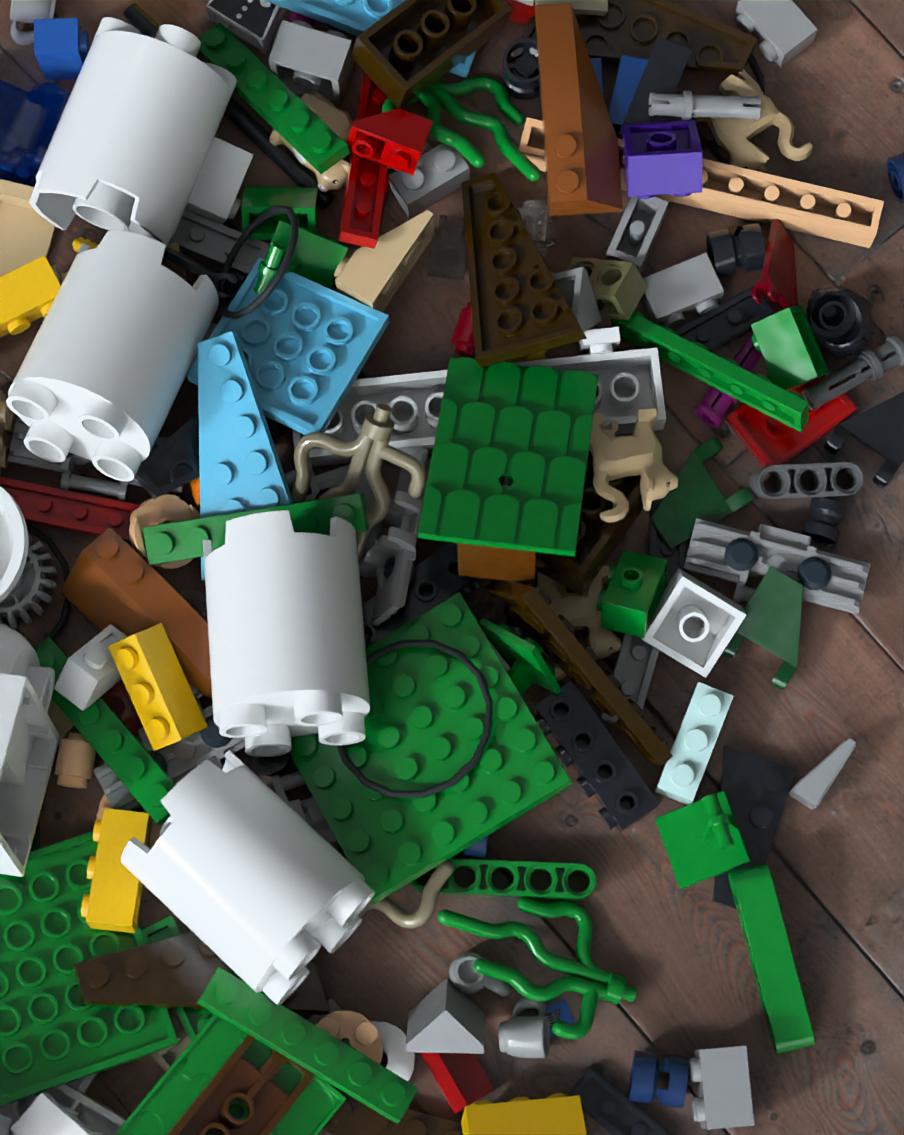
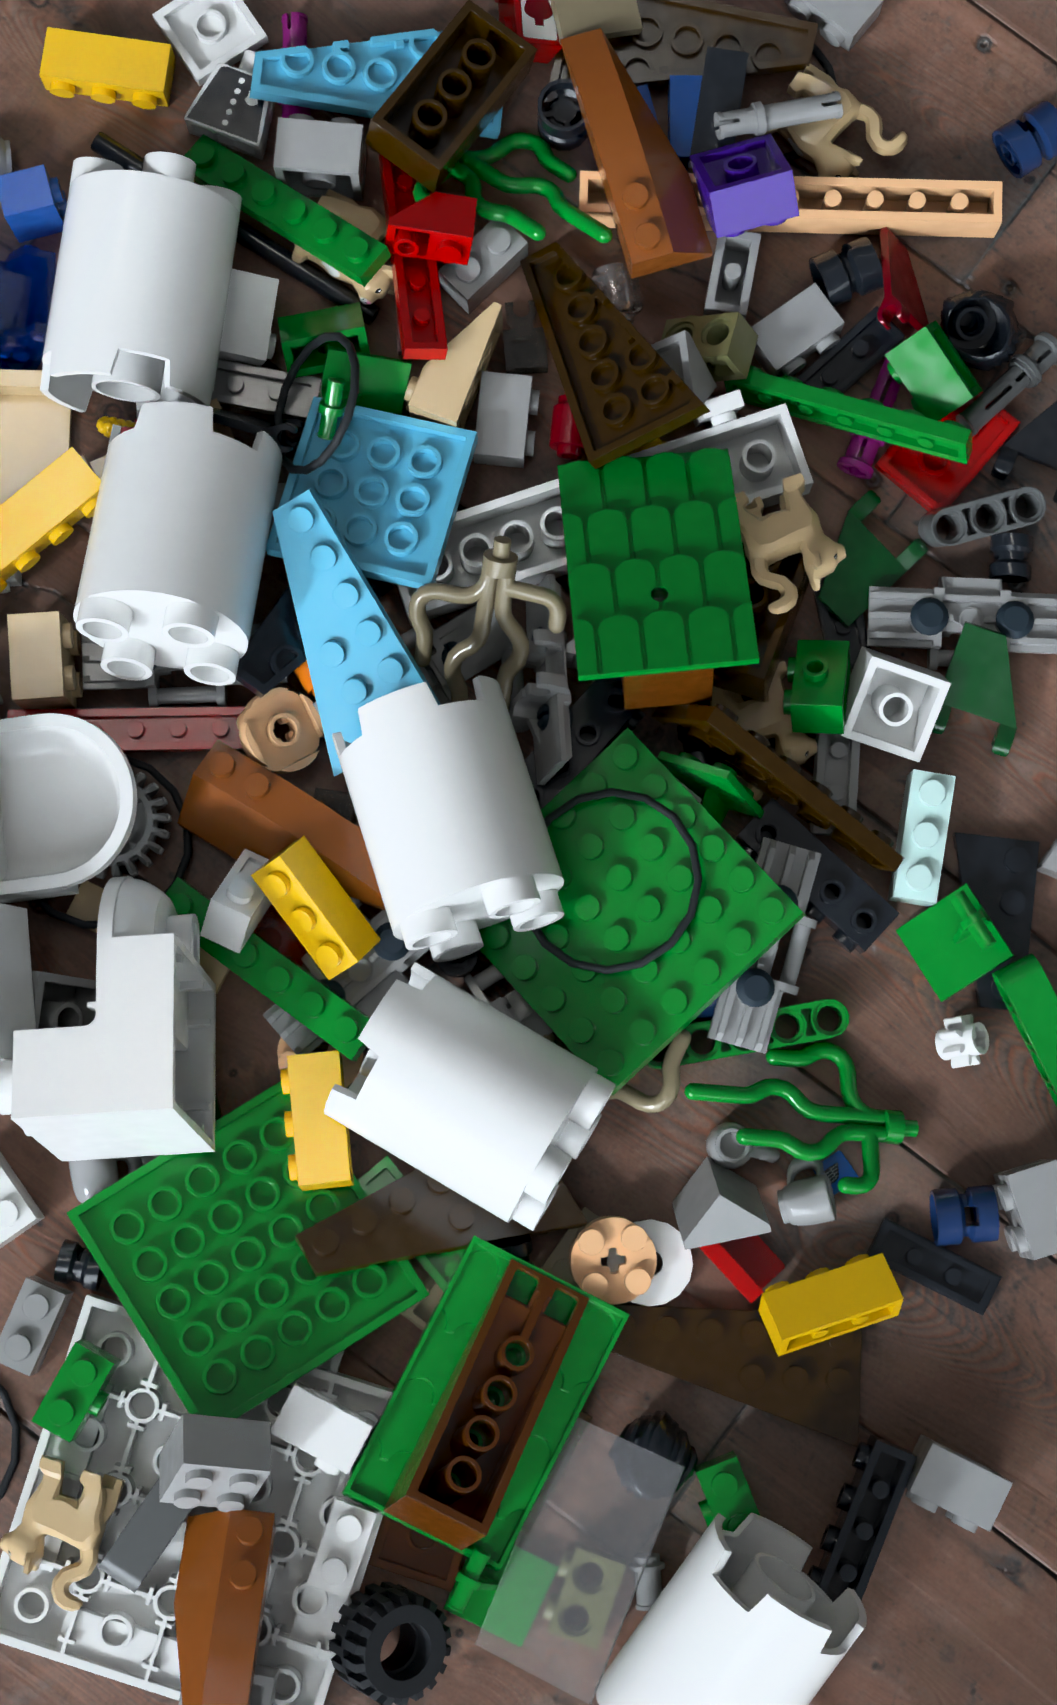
camera: 15 degrees left, 5 degrees up
light nougat brick [54,733,96,789] -> none
green plate [143,492,370,565] -> none
green plate [197,967,418,1124] -> none
none -> light grey brick [473,371,540,468]
none -> light grey piece [707,837,821,1054]
none -> white gear [935,1014,989,1068]

